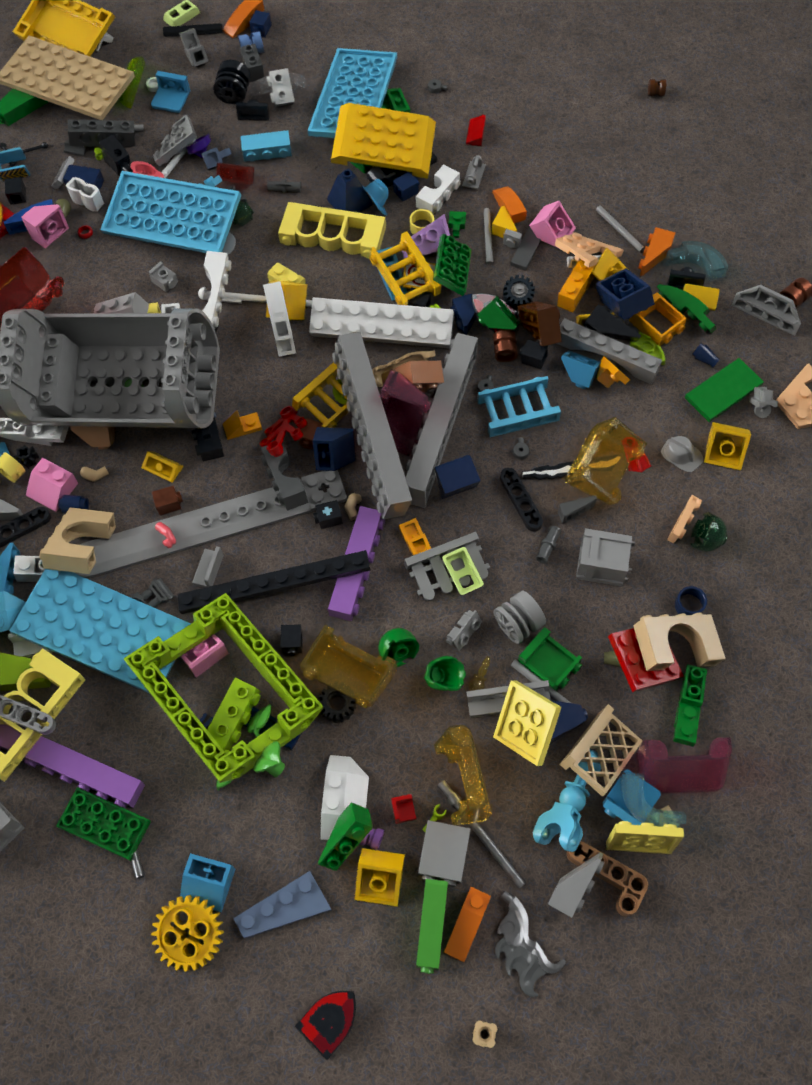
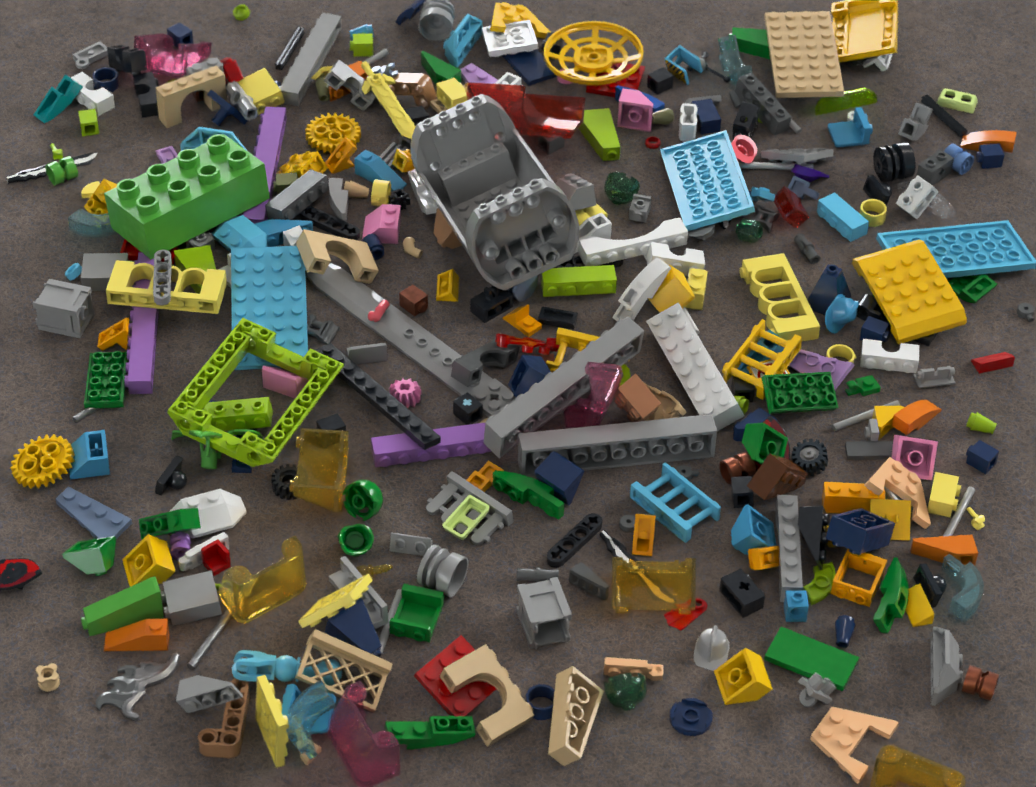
camera: 60 degrees right, 20 degrees down
none -> green slope [62,536,116,576]
none -> light orange slope [97,317,129,351]
none -> black tile [155,455,187,496]
none -> white hinge [179,532,229,571]
none -> bright pink gear [389,378,421,408]
none -> green slope [493,470,564,520]
none -> black plate [538,306,578,330]
none -> lime brick [541,265,617,297]
none -> tan wedge [548,666,604,766]
none -> lime slope [575,108,620,161]
none -> clear green cylinder [604,172,640,205]
none -> light orange slope [632,514,656,556]
none -> white arch [646,242,705,276]
none -> dark blue tile [670,698,713,736]
none -> clear light blue arch [718,35,753,85]
none -> black brick [719,569,765,618]
none -> dark azure brick [784,590,809,622]
none -> light yellow piece [859,199,887,227]
none -> light yellow brick [928,472,961,518]
none -> lime cone [966,412,997,434]
none -> dark blue brick [966,440,999,474]
none -> light yellow hand [967,507,985,530]

